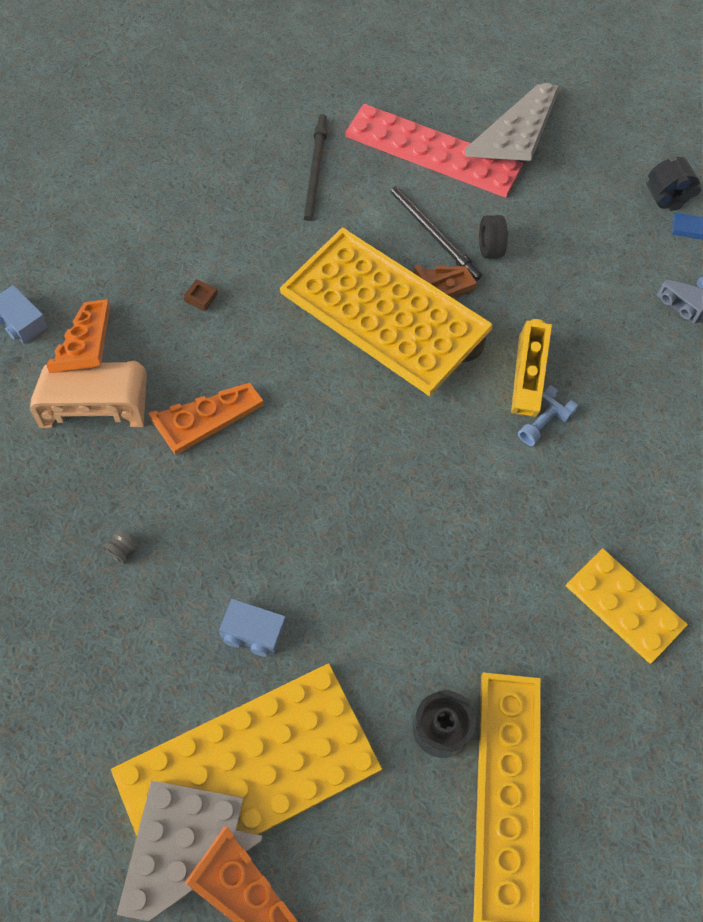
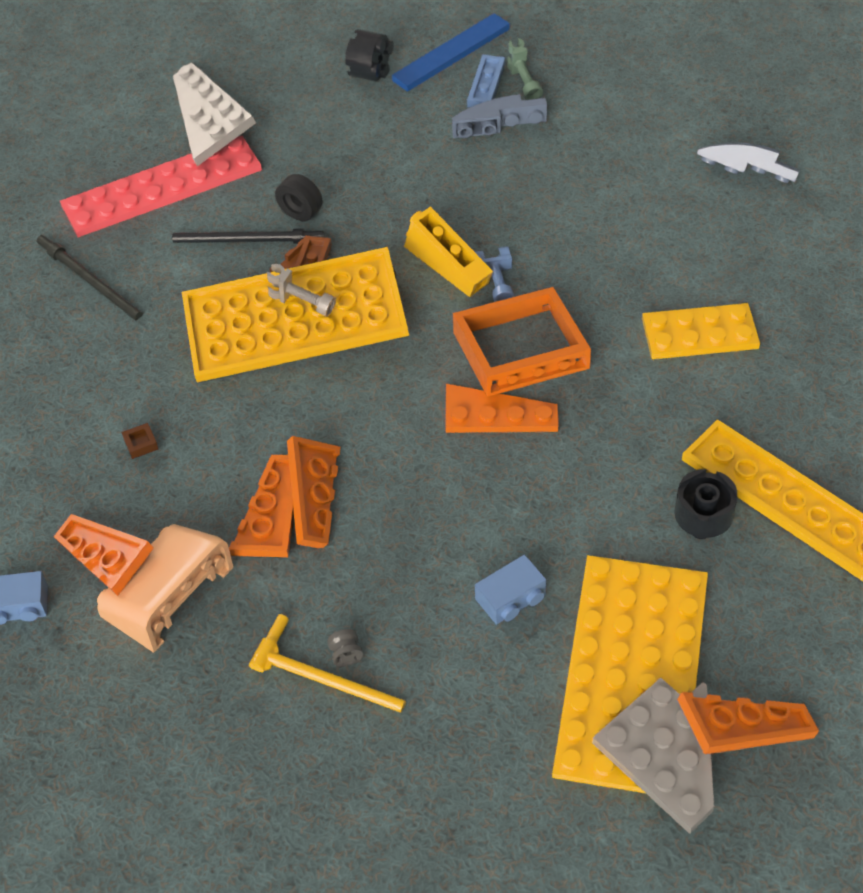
camera: 45 degrees left, 10 degrees down
none -> yellow bar [249,614,406,713]
none -> light grey bar [267,264,336,317]
none -> orange wing [287,436,341,548]
none -> orange wing [446,384,558,433]
none -> orange window [453,287,591,397]

